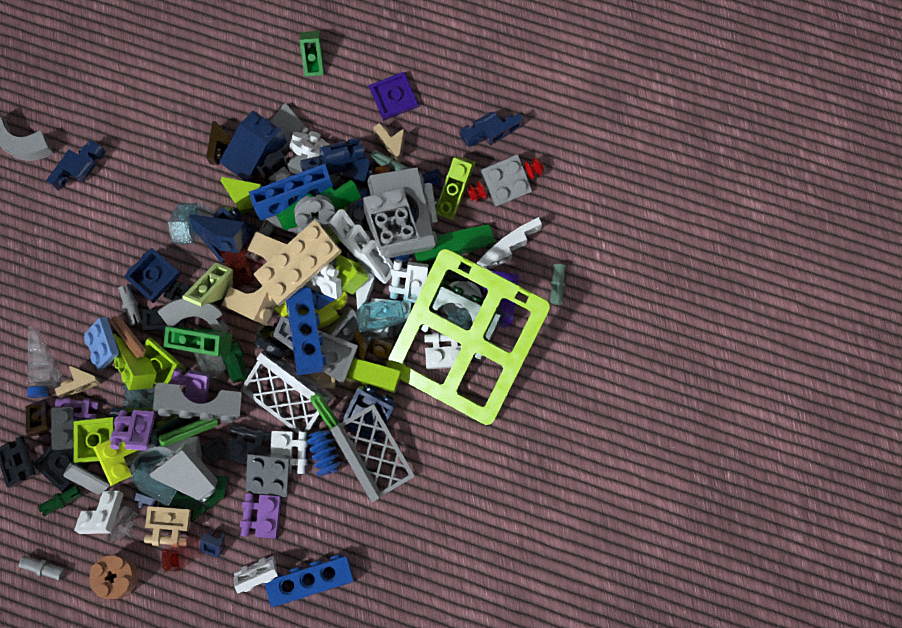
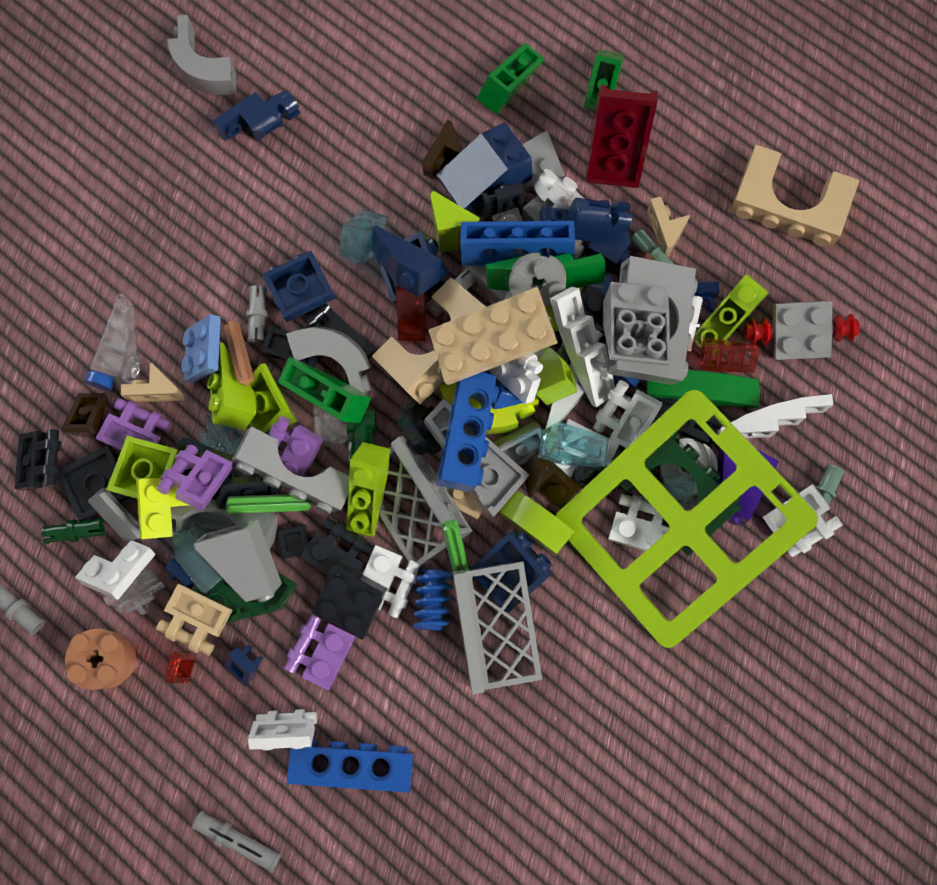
camera: 20 degrees right, 0 degrees up
dark grey plate [51,407,74,450] -> none
yellowish green slope [183,262,233,306] -> none
dark purple tile [369,72,419,121] -> none
dark blue plate [459,111,523,147] -> none
none -> lime slope [347,442,390,537]
none -> green slope [476,43,545,115]
none -> dark red ladder [586,85,658,188]
none -> clear red slope [699,338,760,373]
none -> tan arch [730,145,860,248]
none -> white plate [763,484,843,557]

